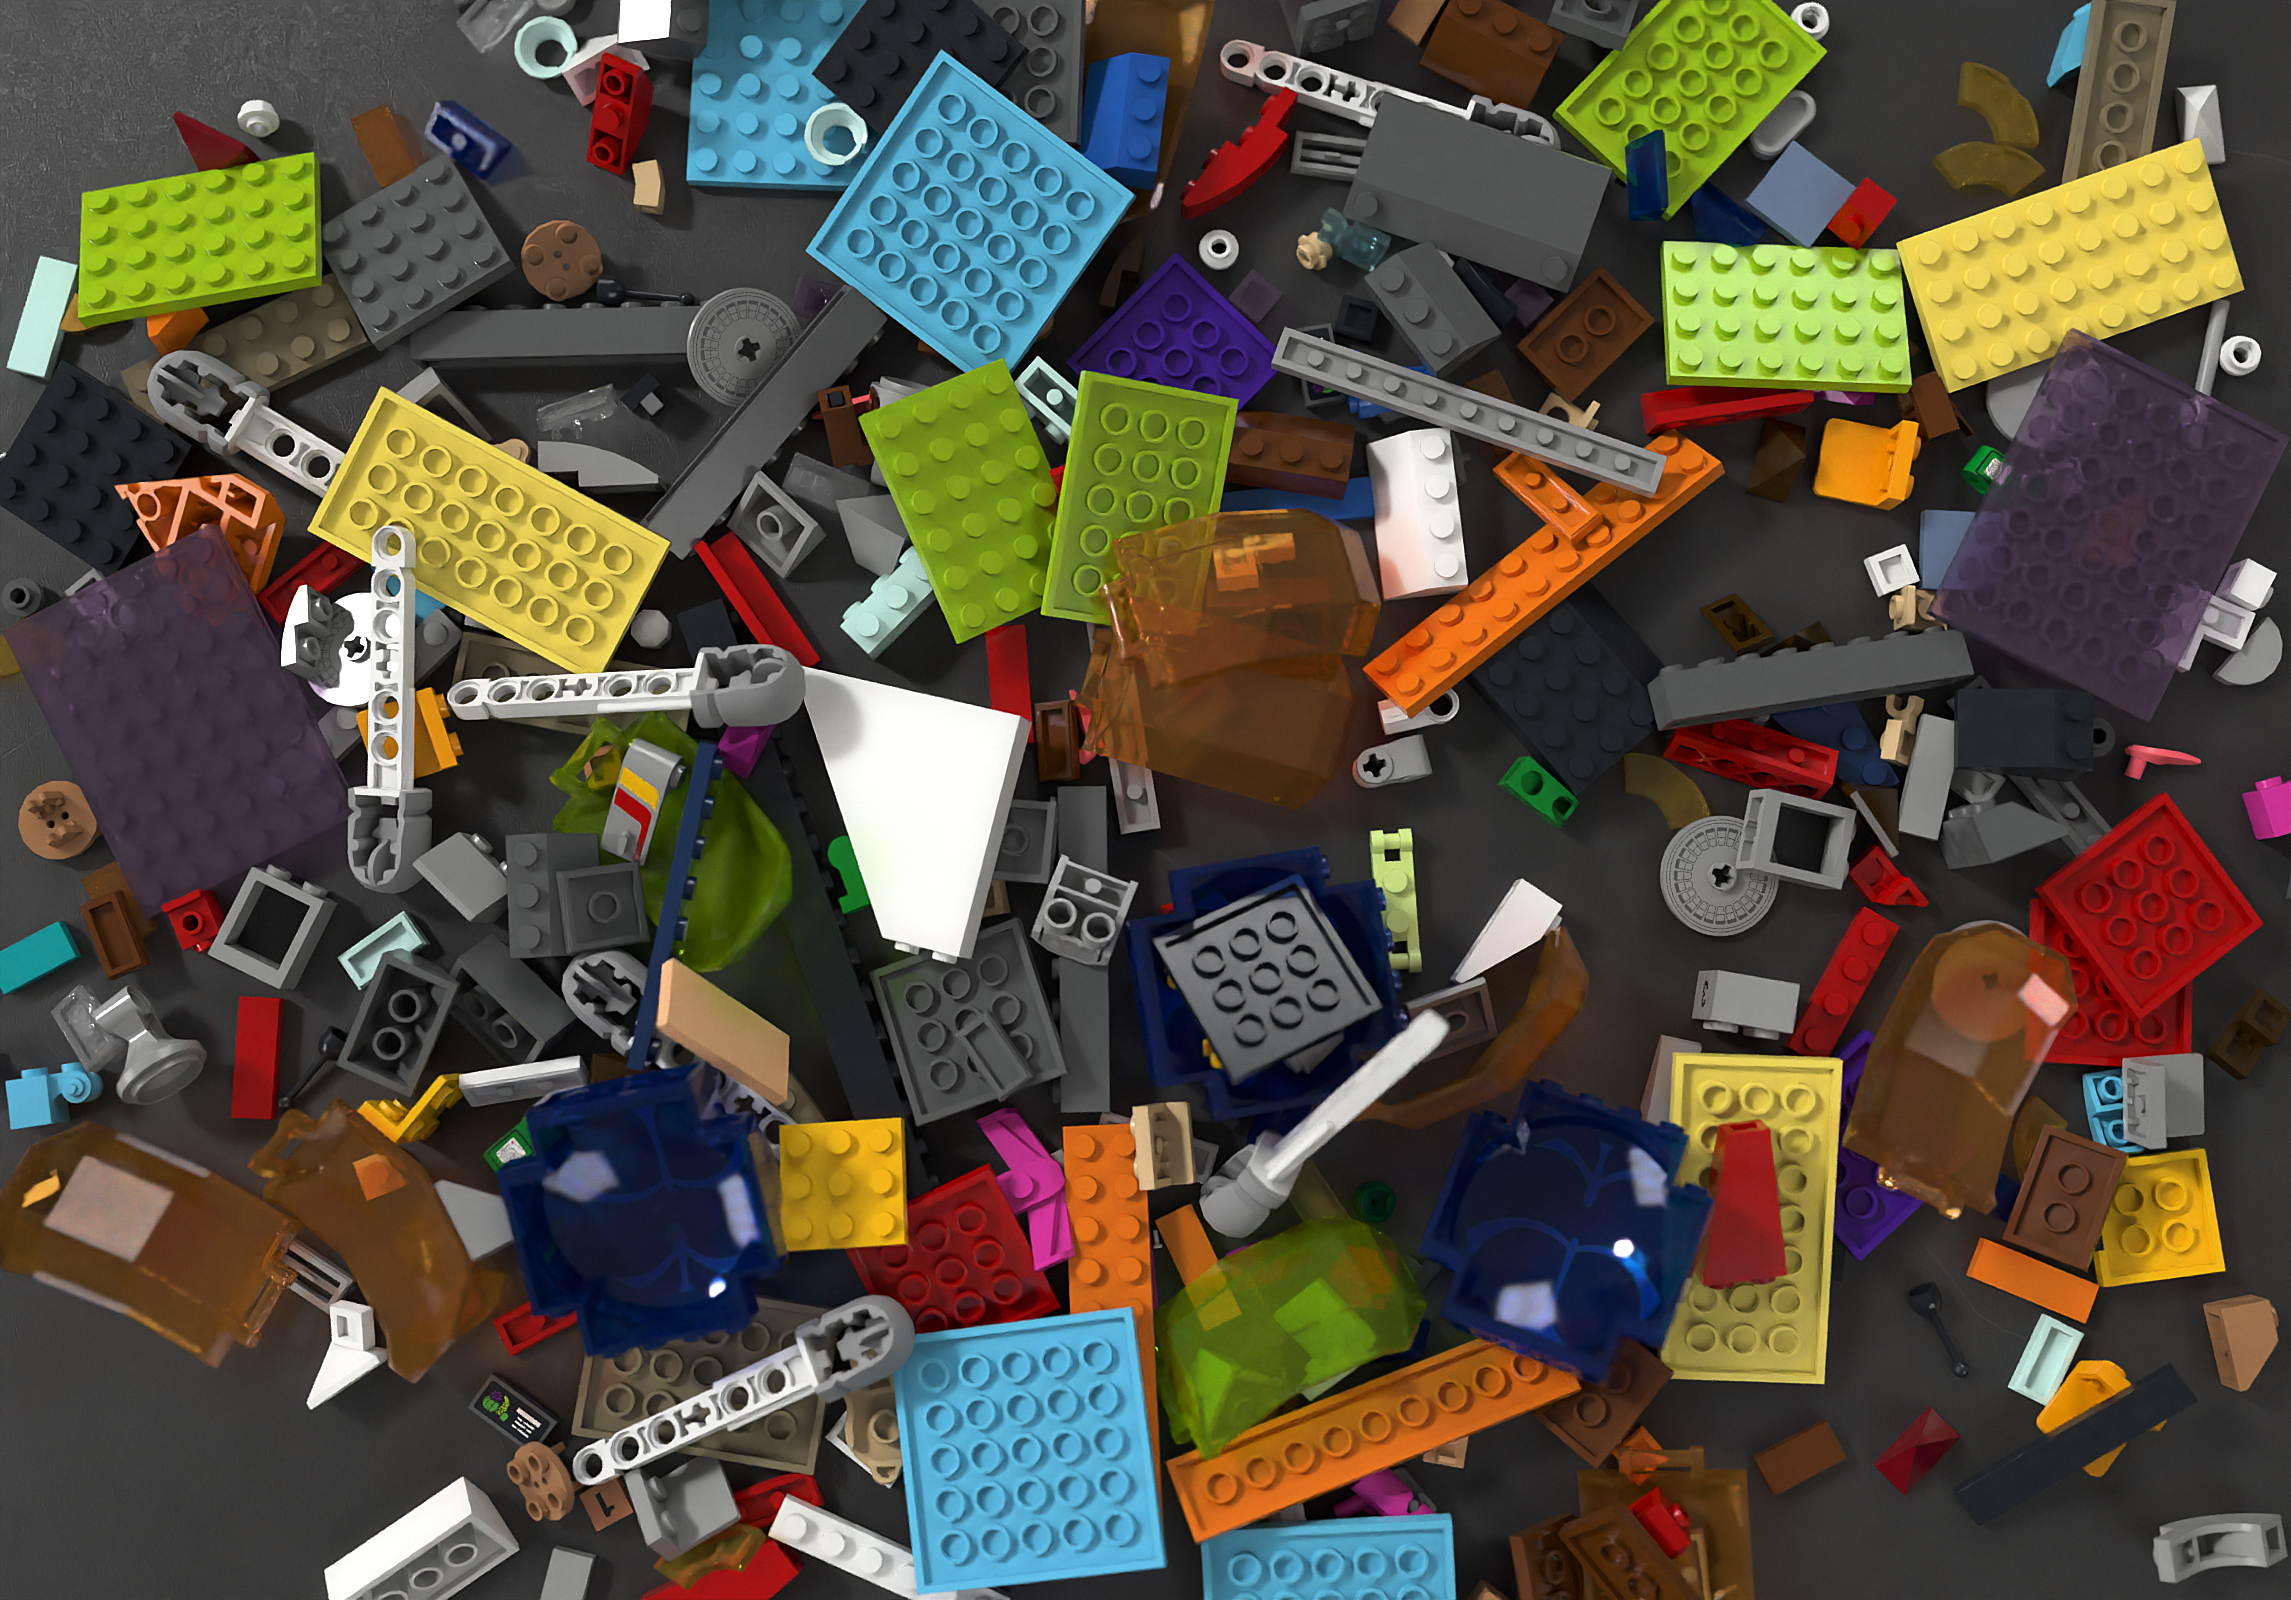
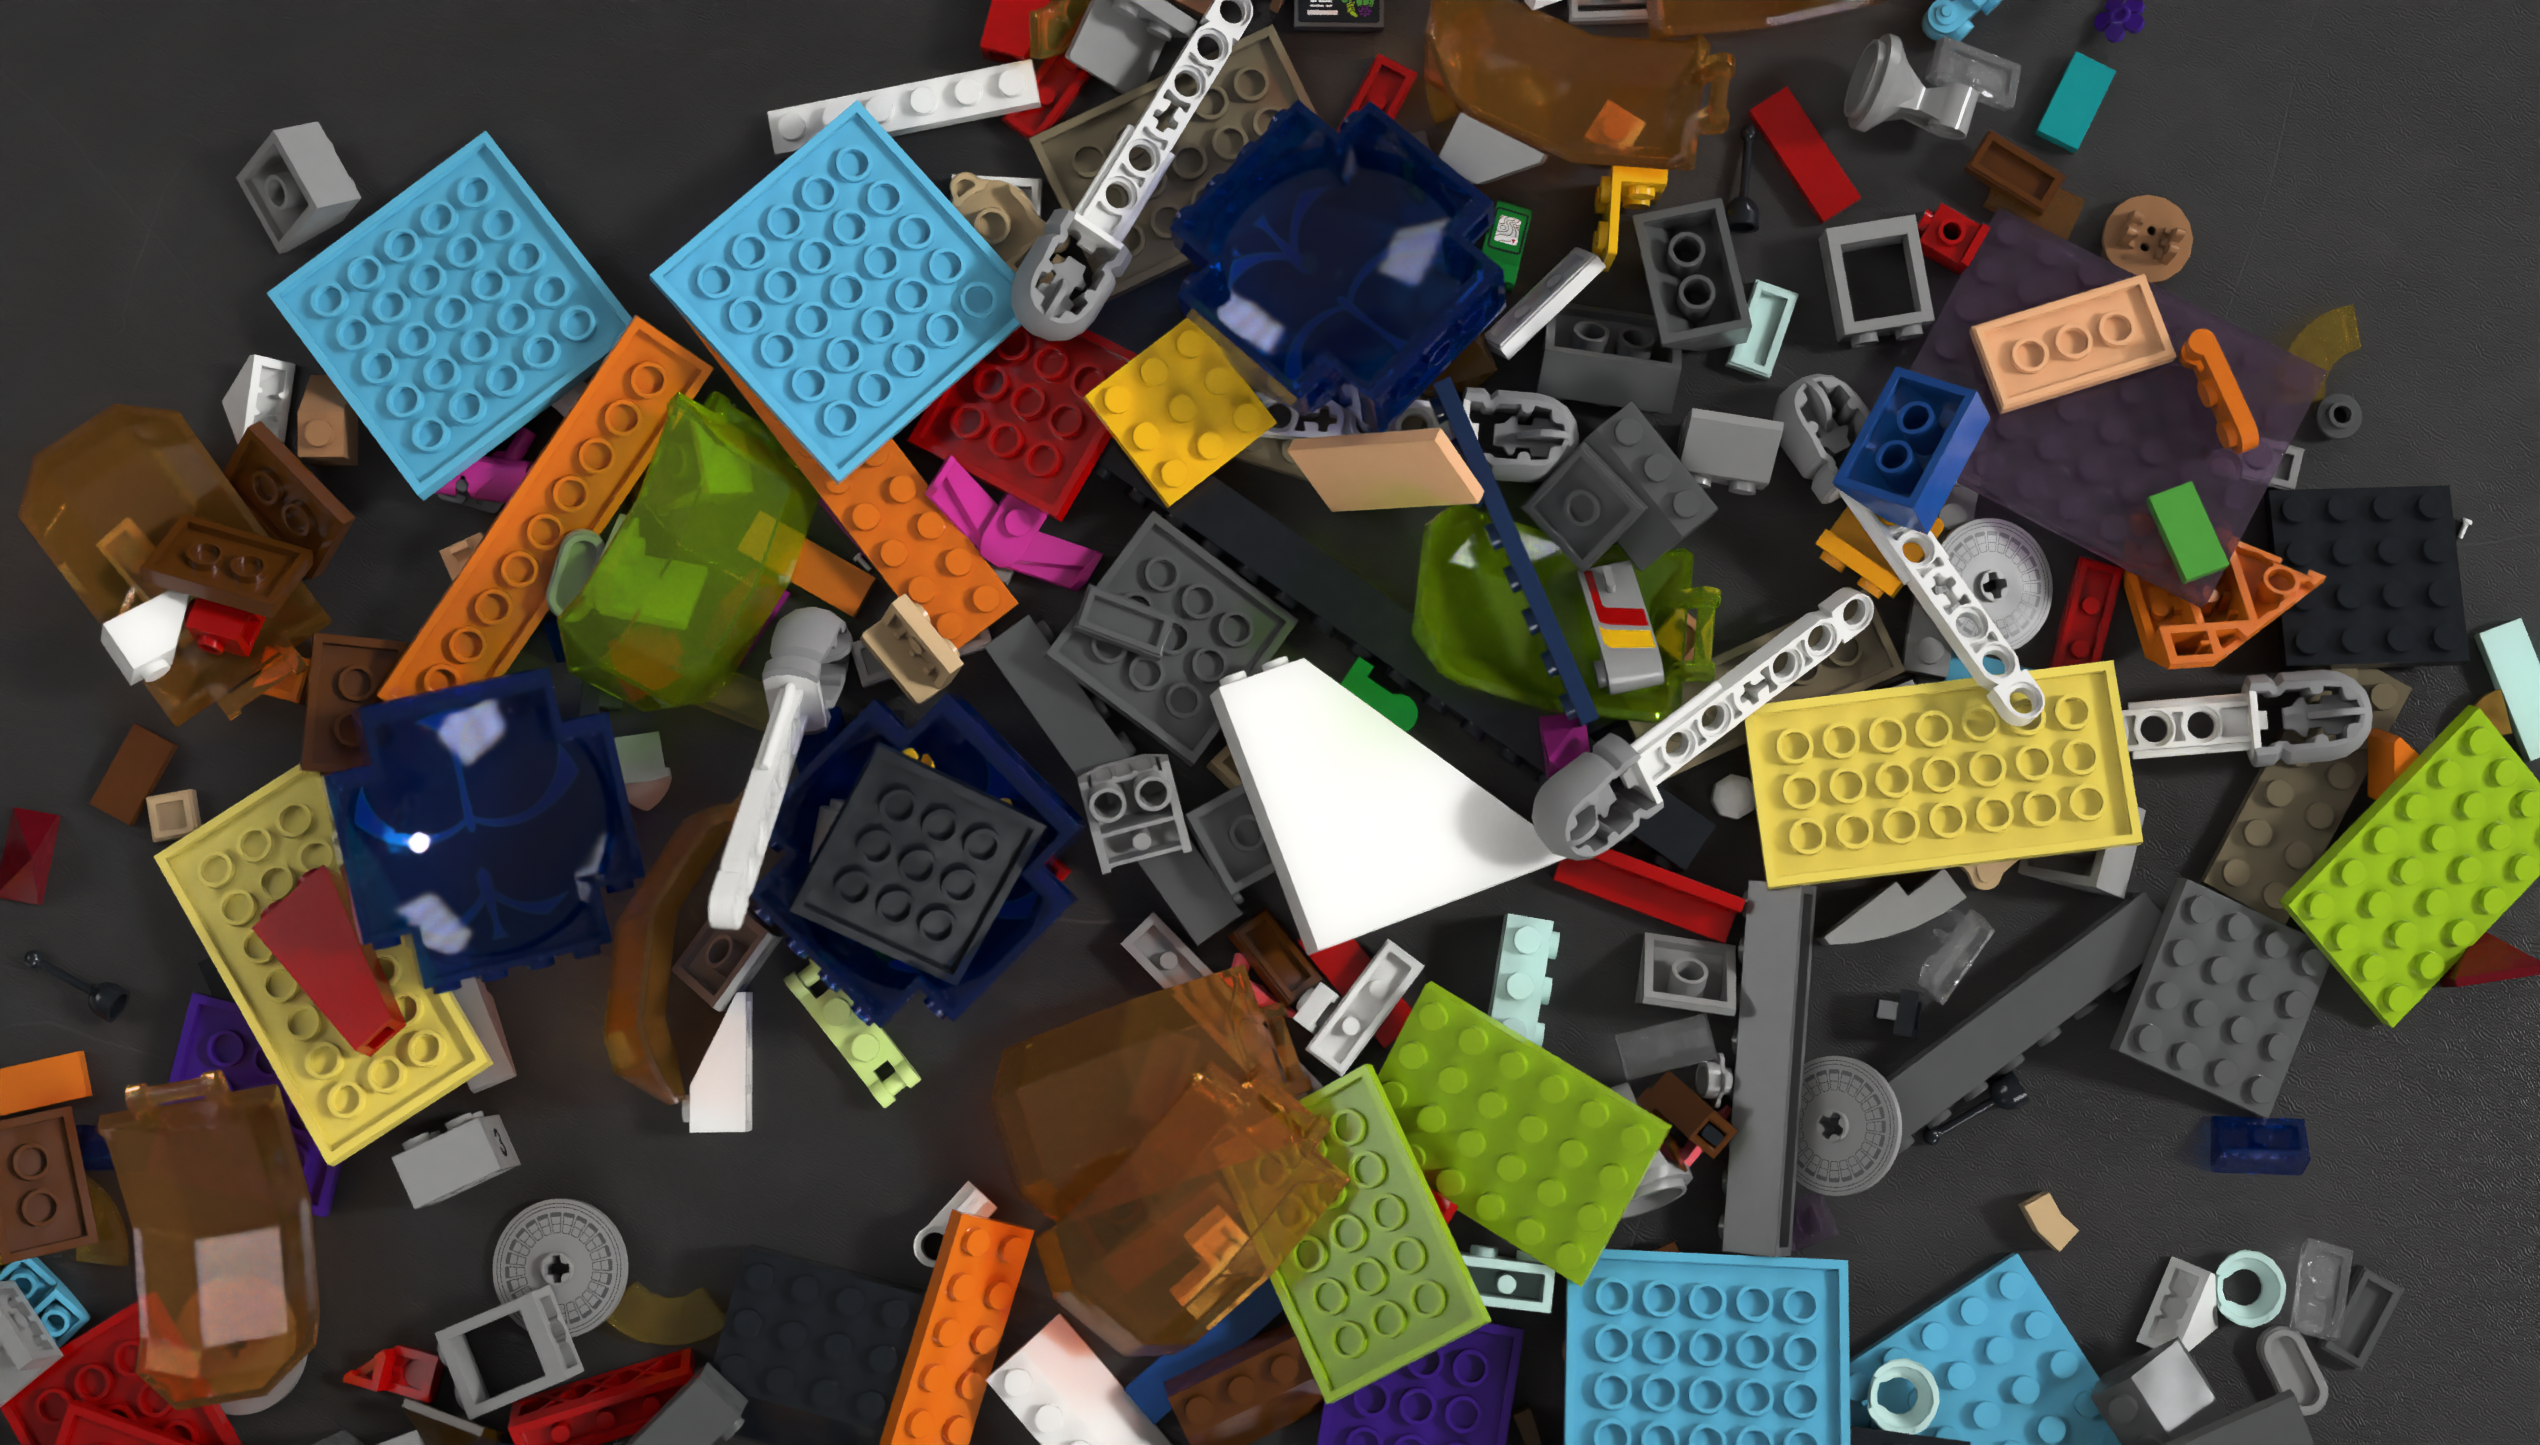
camera: 140 degrees right, 0 degrees up
white plate [238,100,280,137] -> none
light grey slope [281,585,333,679] -> none
clear orange tile [350,103,417,189] -> none
medium nougat plate [521,220,603,301] -> none
red slope [586,52,654,176] -> none
light grey slope [835,494,913,577] -> none
light grey piece [1352,735,1433,788] -> none
dark green tile [1353,1181,1395,1224] -> none
green leg [1497,756,1580,829] -> none
red plate [1784,906,1900,1057] -> none
none -> white slope [101,590,190,685]
none -> tan tile [146,789,202,843]
none -> light grey tile [546,528,605,620]
none -> light grey tile [613,731,672,811]
none -> white plate [1293,982,1342,1035]
none -> white tile [1305,938,1424,1077]
none -> light grey plate [1695,1053,1733,1108]
none -> blue slope [1832,366,1990,535]
none -> light nougat tile [1969,274,2177,414]
none -> bright green tile [2146,481,2230,584]
none -> orange plate [2178,328,2259,454]

